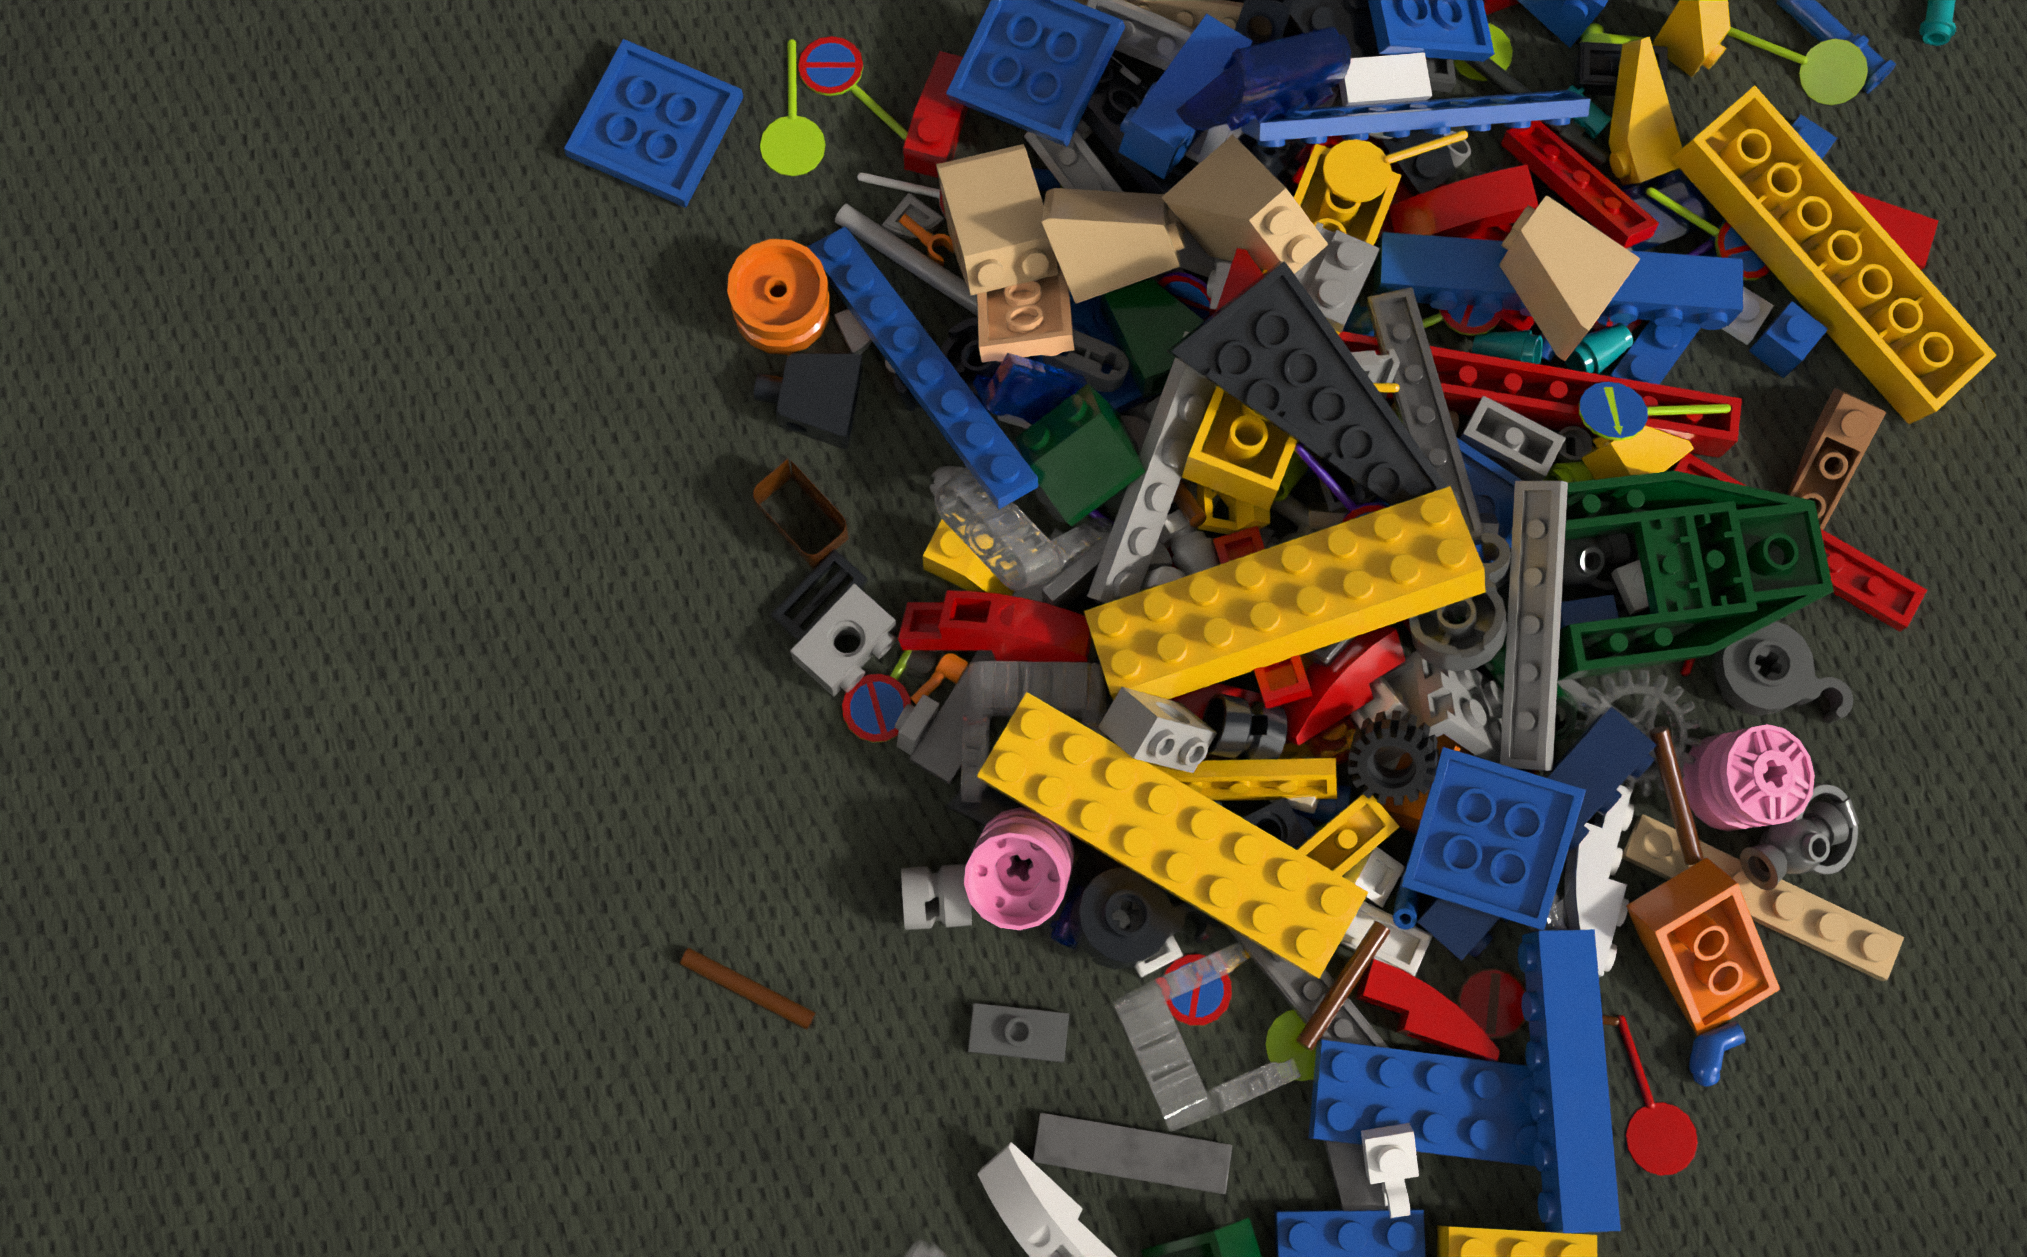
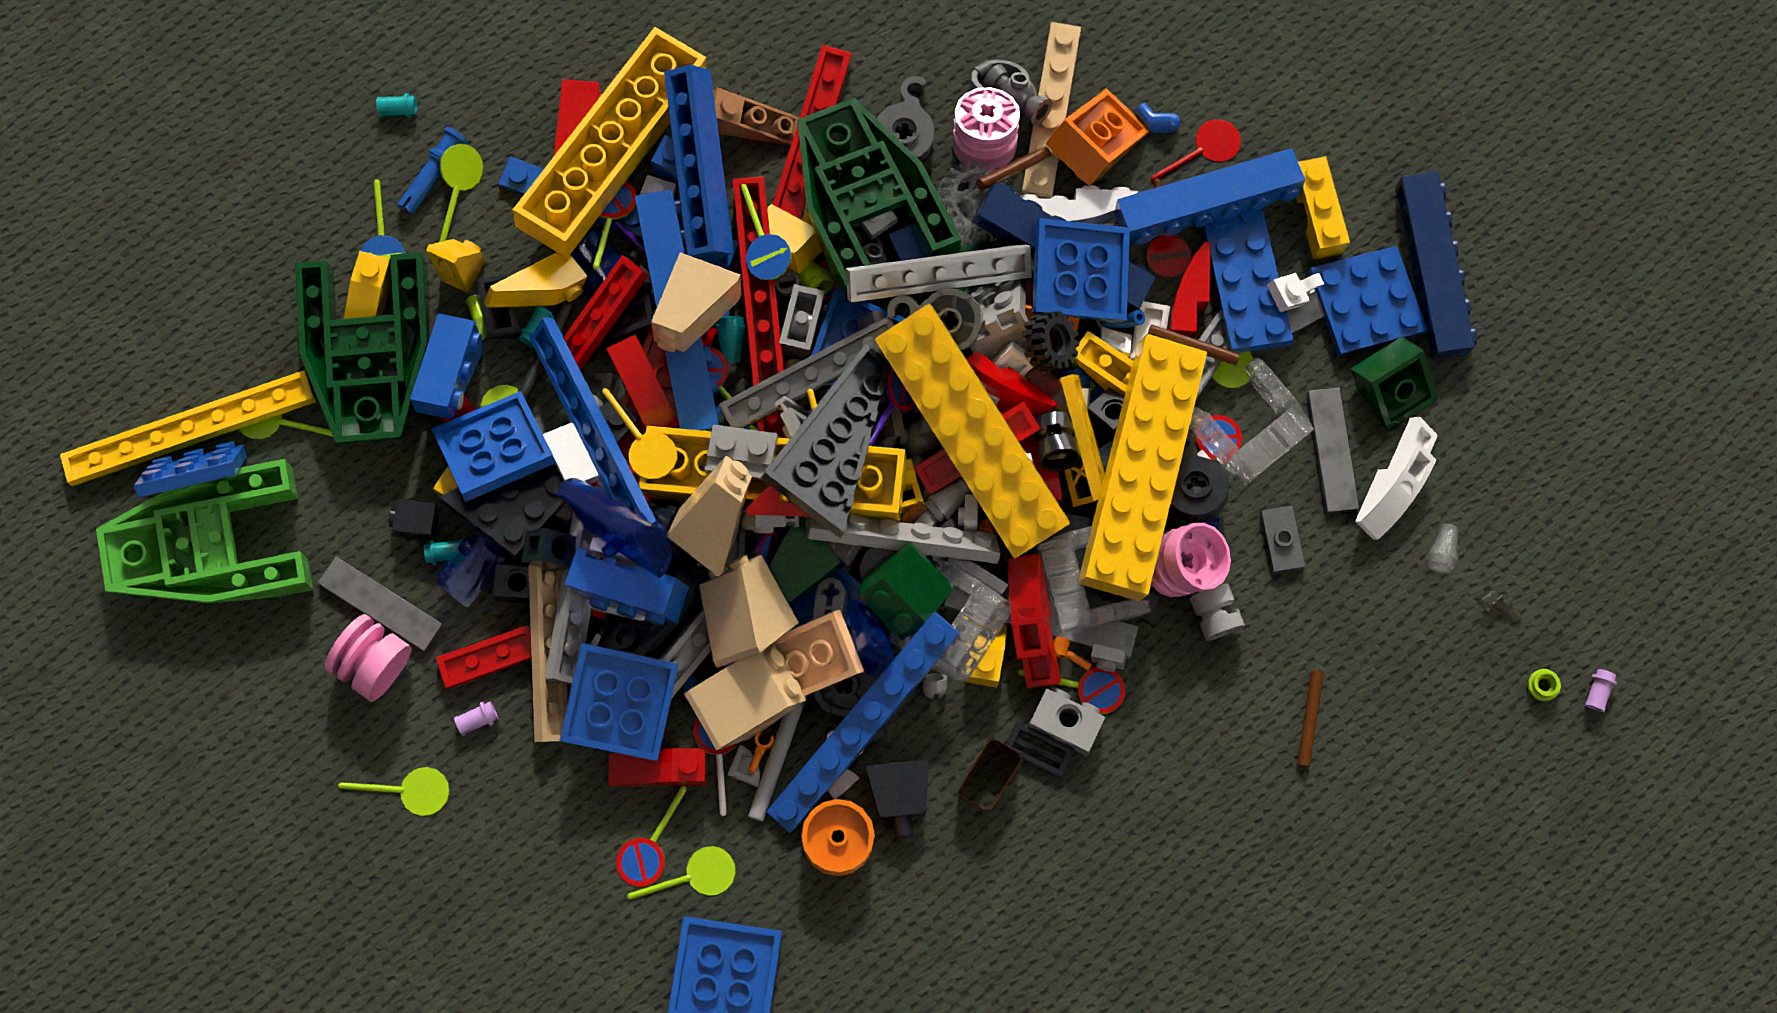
camera: 105 degrees left, 0 degrees up
light grey brick [1098,687,1217,773] -> none
none -> blue brick [664,64,734,260]

